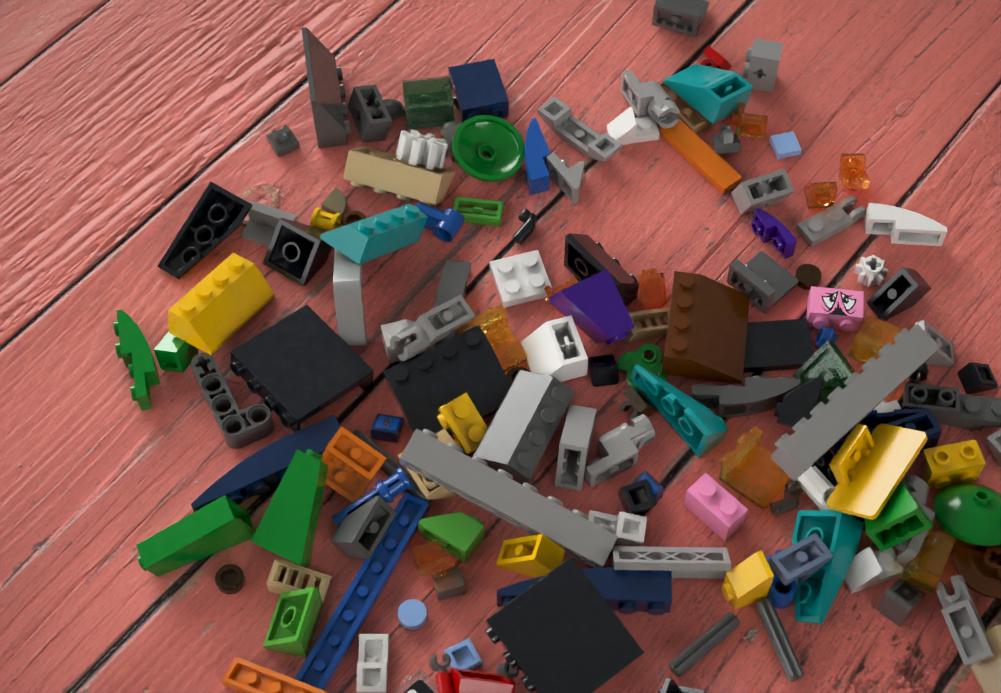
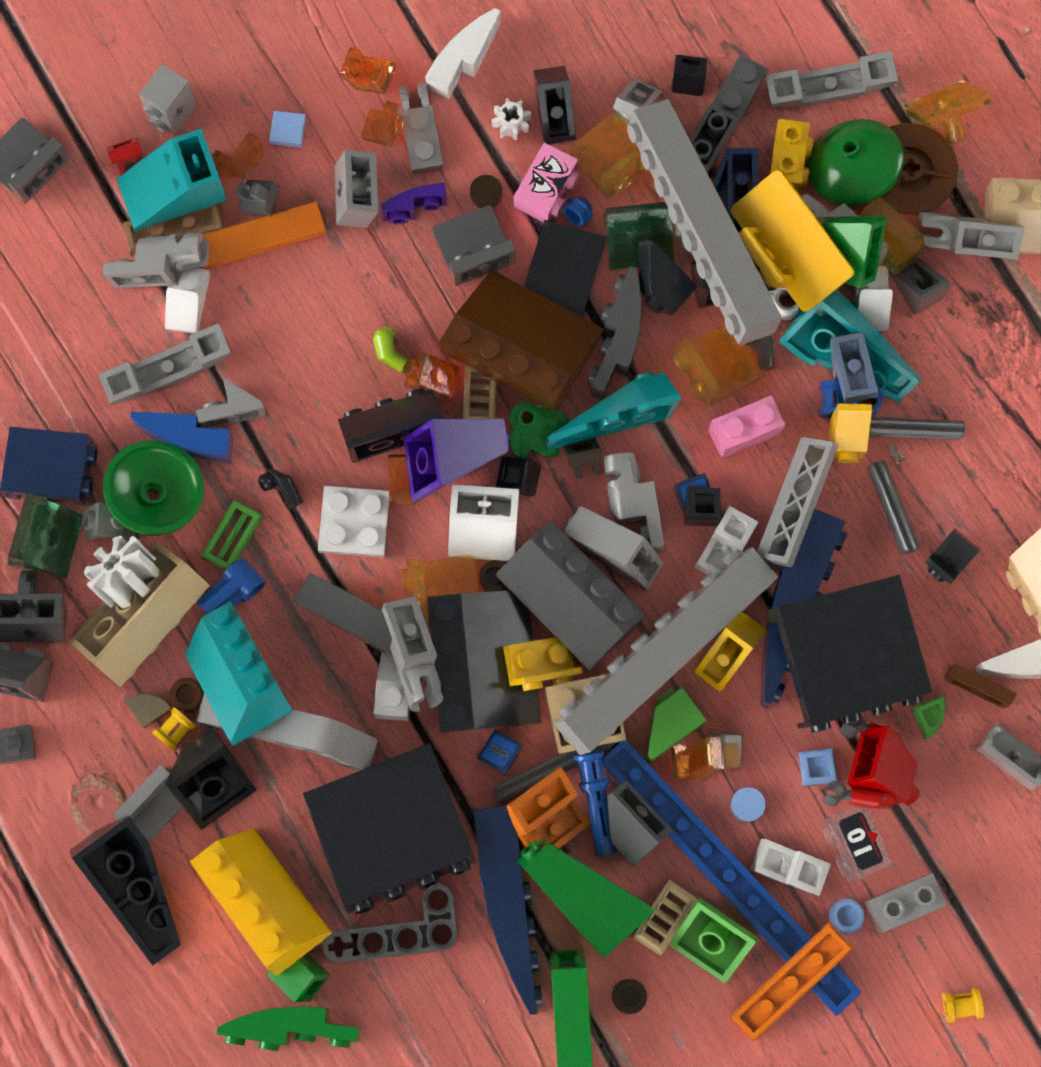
camera: 70 degrees left, 20 degrees up
none -> lime arm [373,327,410,373]

